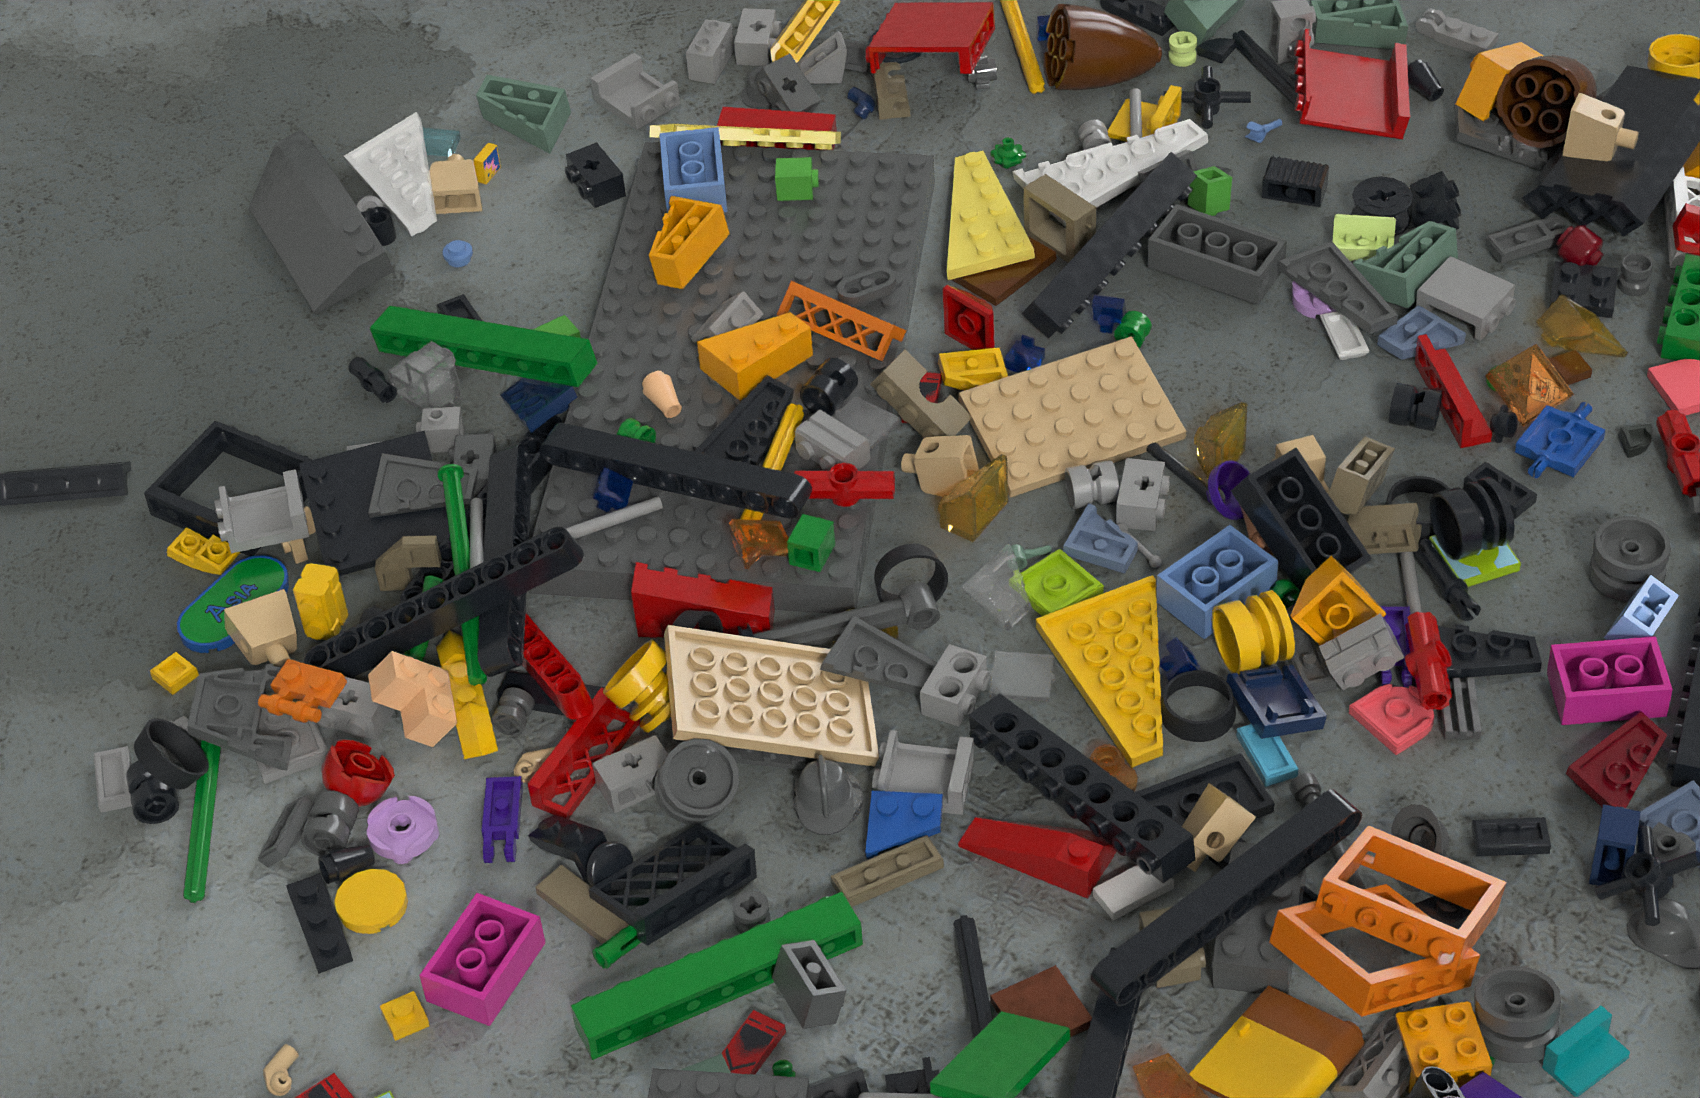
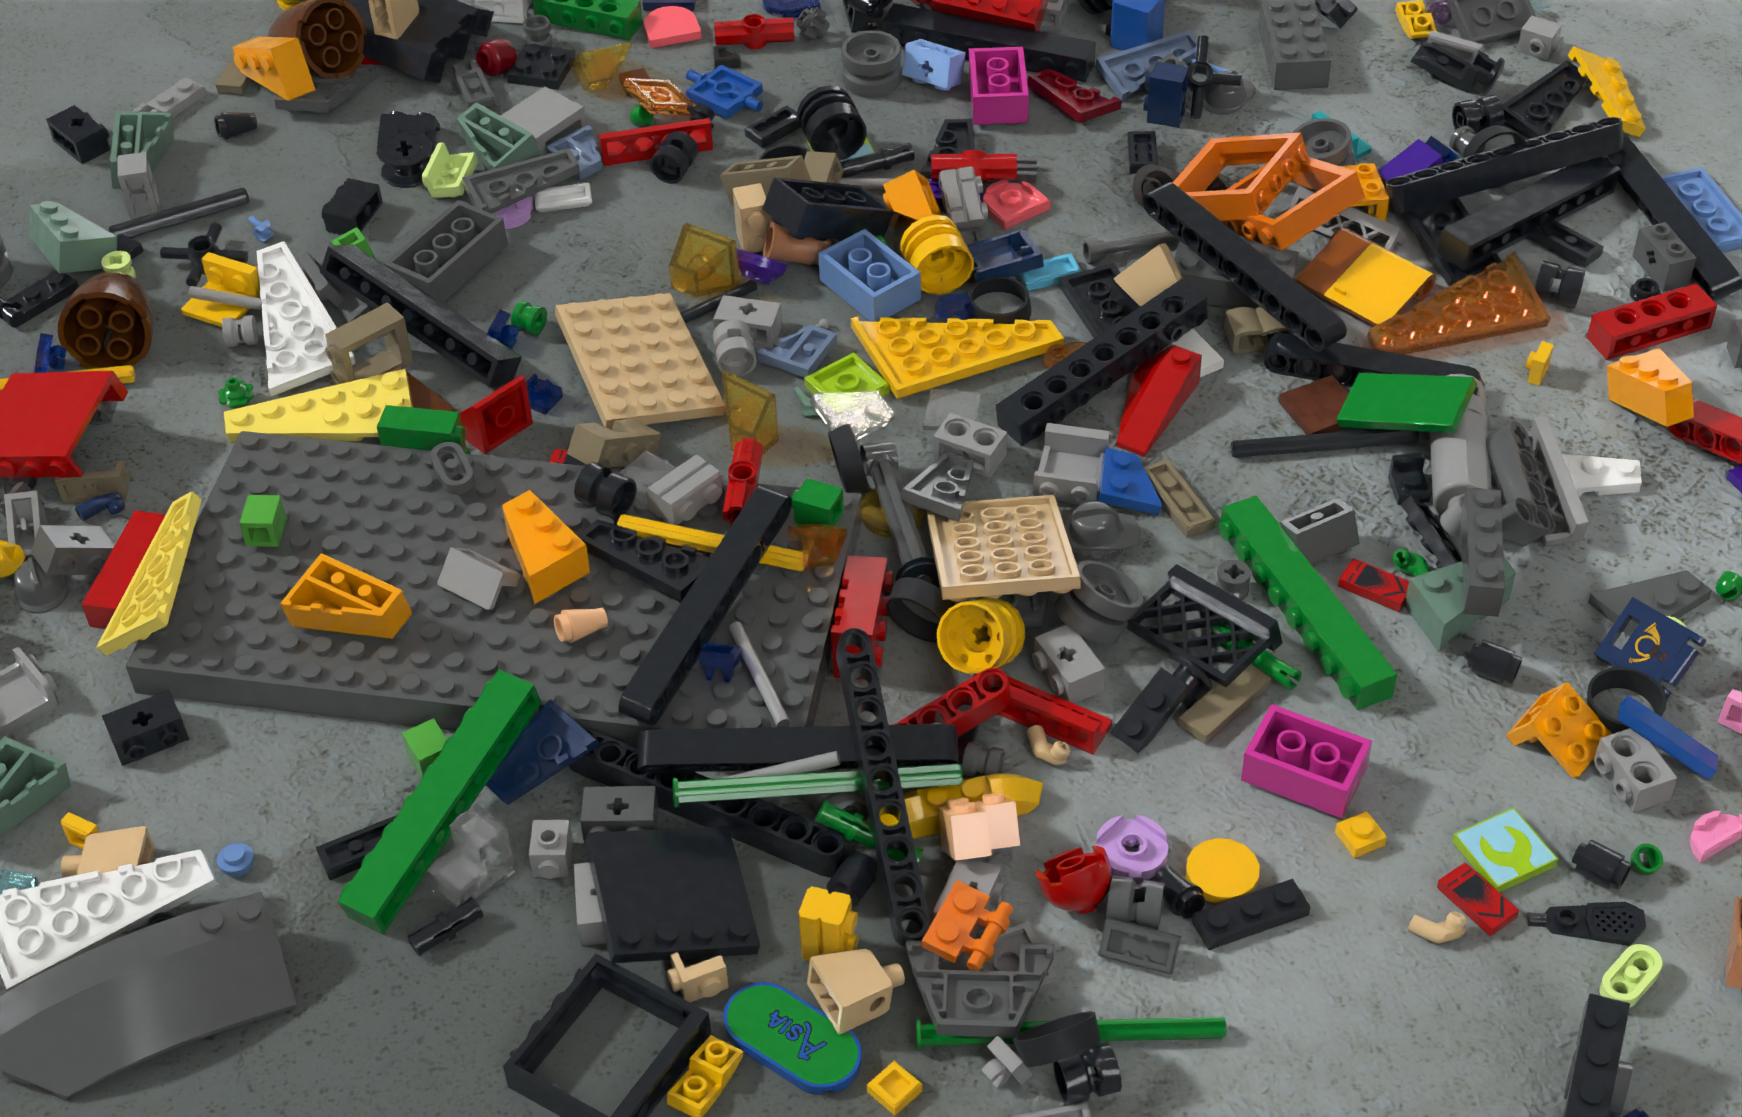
camera: 90 degrees left, 0 degrees up
light grey panel [214,469,309,553] -> none
dark grey wing [368,453,479,518] -> none
dark tan tile [375,536,441,591] -> none
dark purple hinge [482,776,523,863] -> none
green wheel [617,418,656,443] -> none
medium blue brick [660,127,727,213] -> none
orange fence [777,281,907,362] -> none
tan torso [901,435,982,503] -> none
yellow wing [938,347,1008,391] -> none
panel [1294,29,1410,140] -> none
none -> green brick [377,405,471,454]

